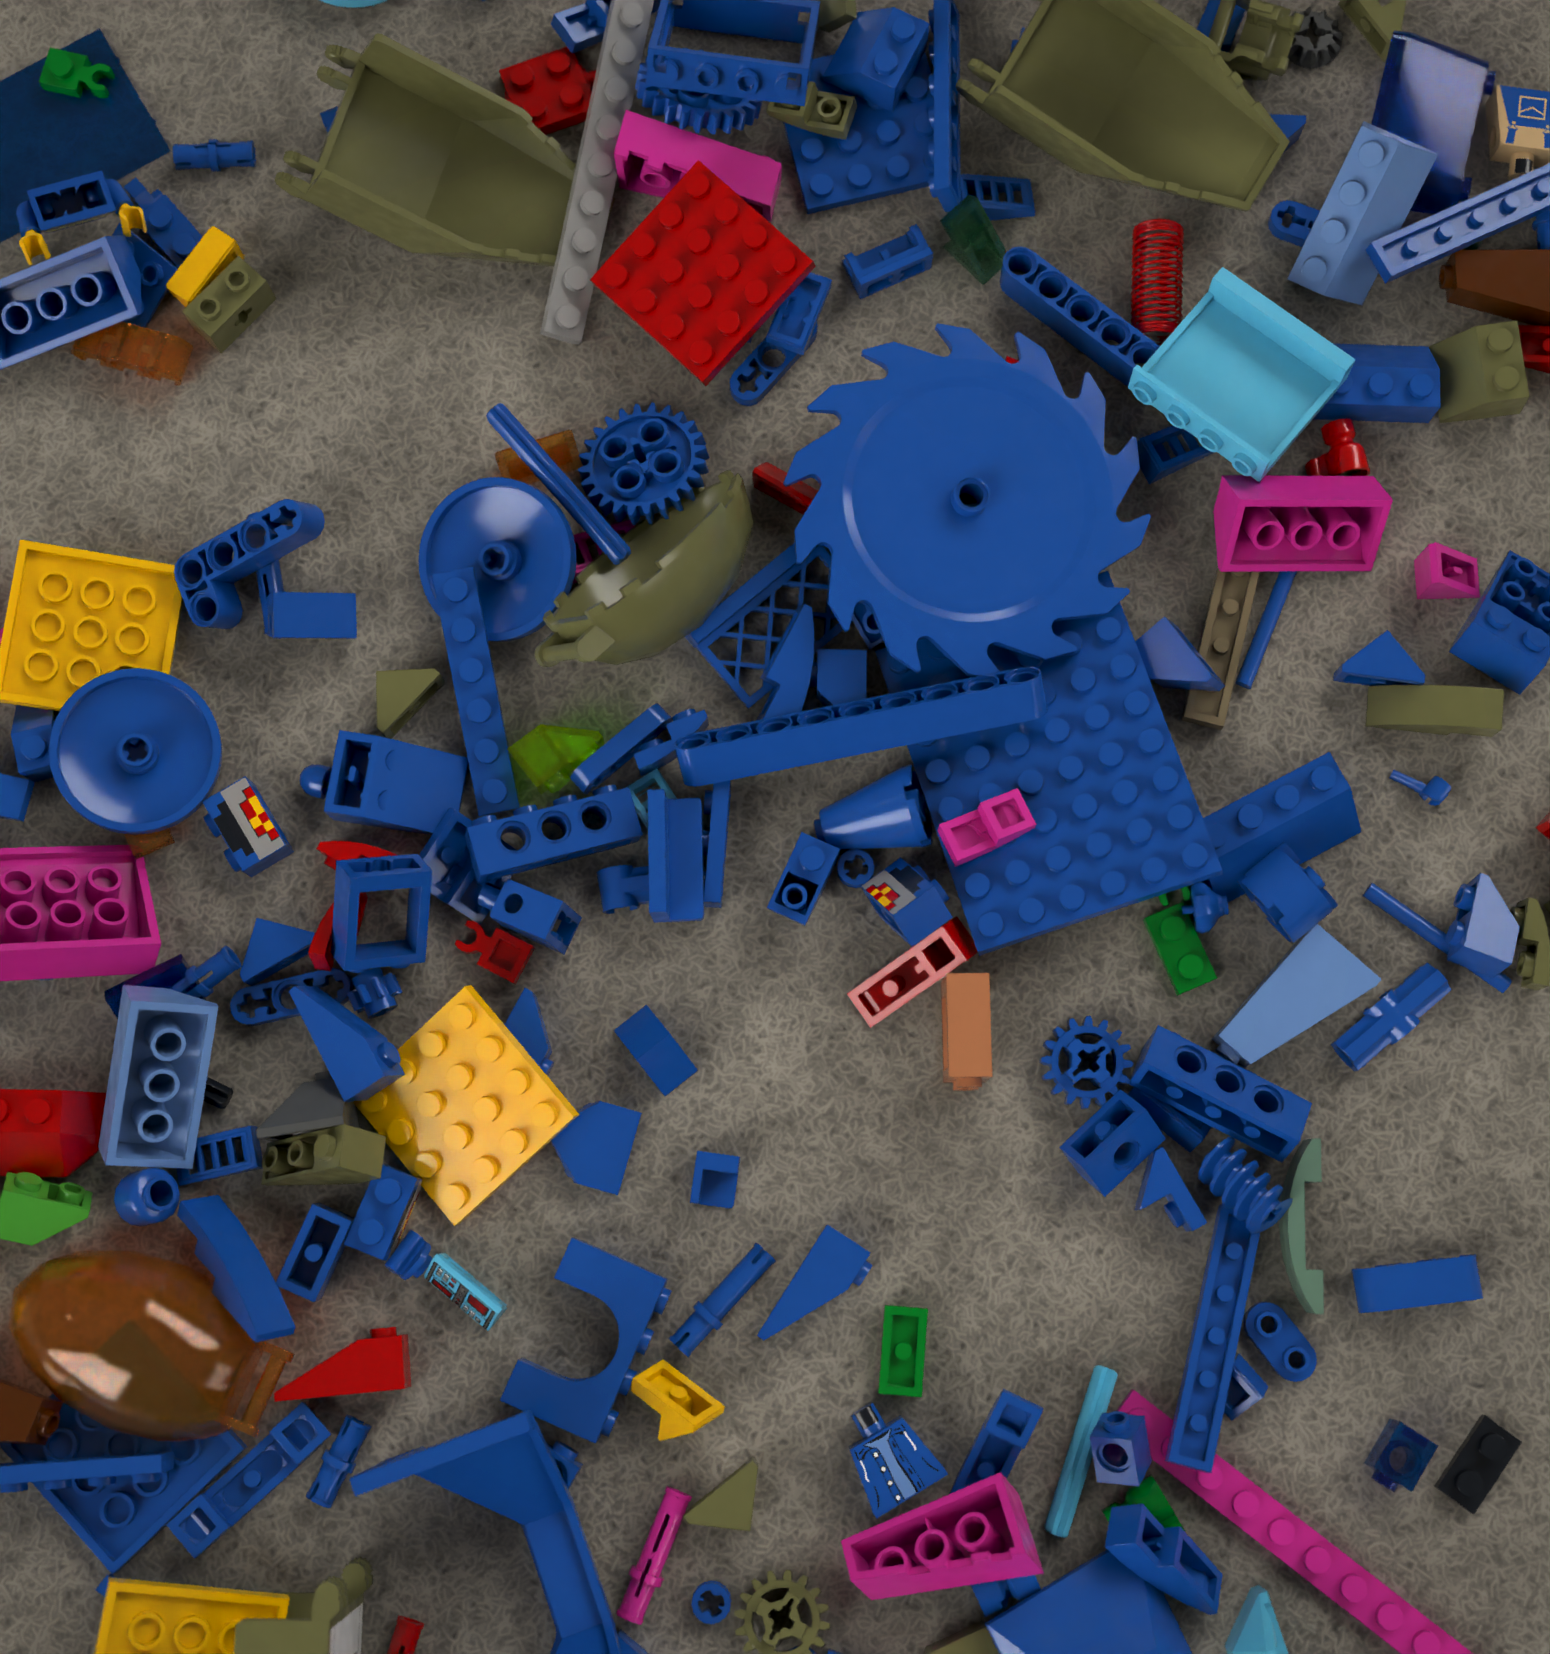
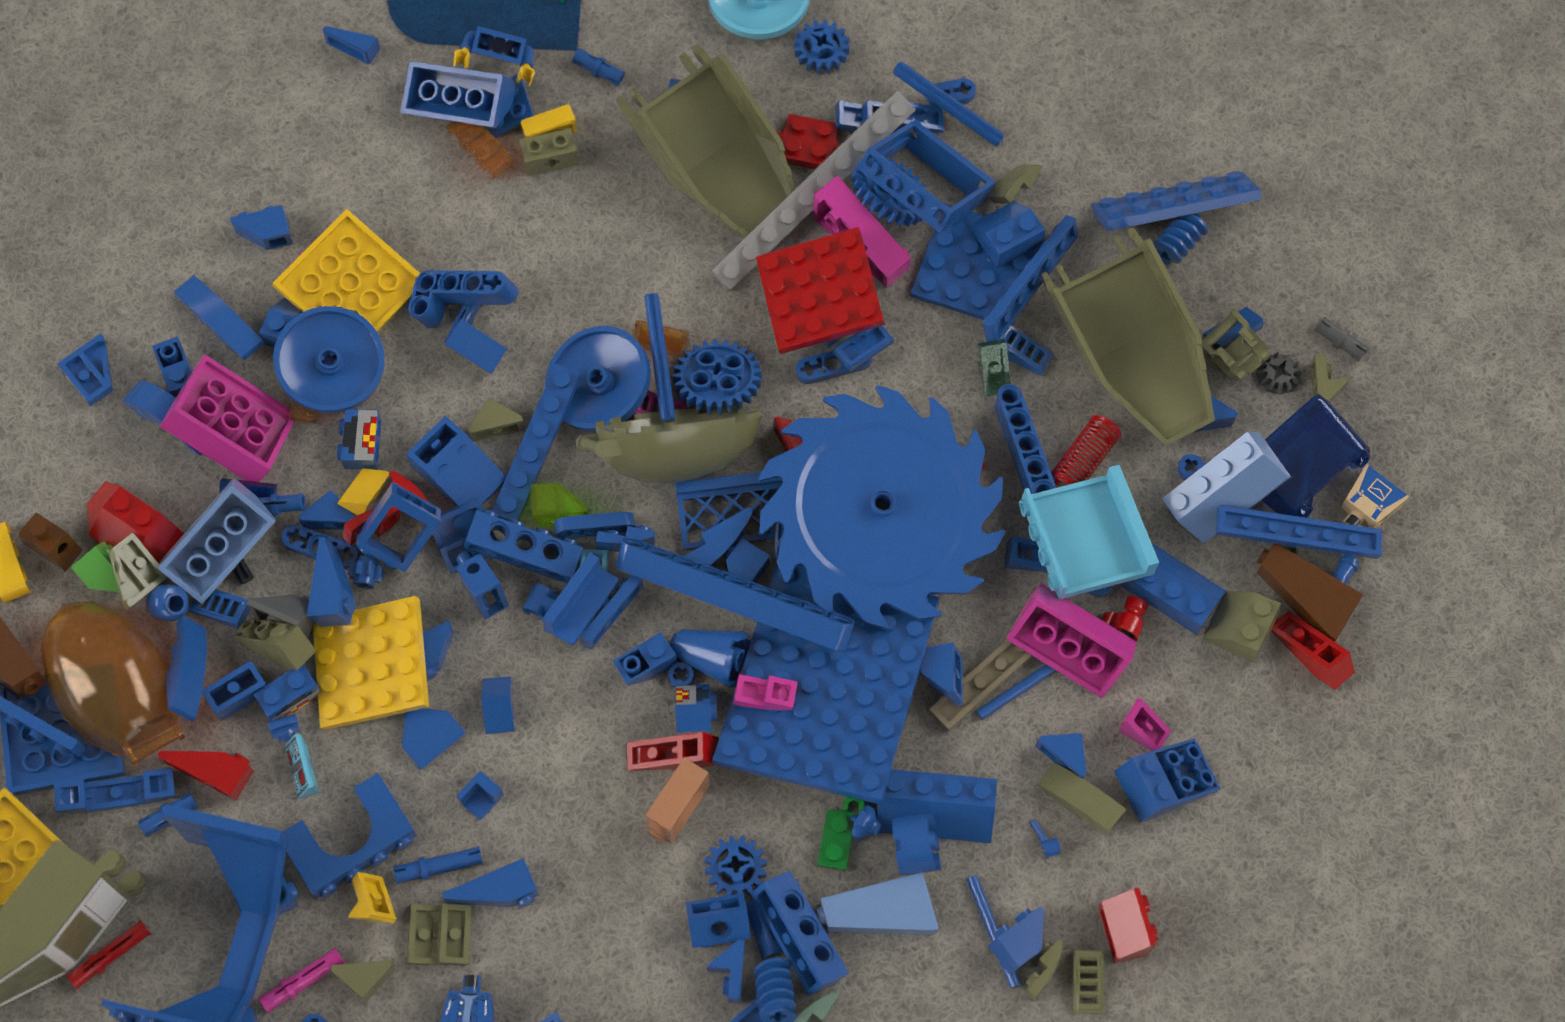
camera: 30 degrees right, 10 degrees down
blue hinge [124,177,203,268] -> none
blue hinge [299,764,332,799] -> none
red plate [455,920,535,985] -> none
olive slope [766,78,858,140] -> none
blue hinge [842,224,933,299] -> none
green plate [878,1305,928,1397] -> none
blue piece [1331,962,1452,1072] -> none
none -> olive wing [108,533,167,610]
none -> yellow slope [338,468,390,515]
none -> olive slope [406,903,472,965]

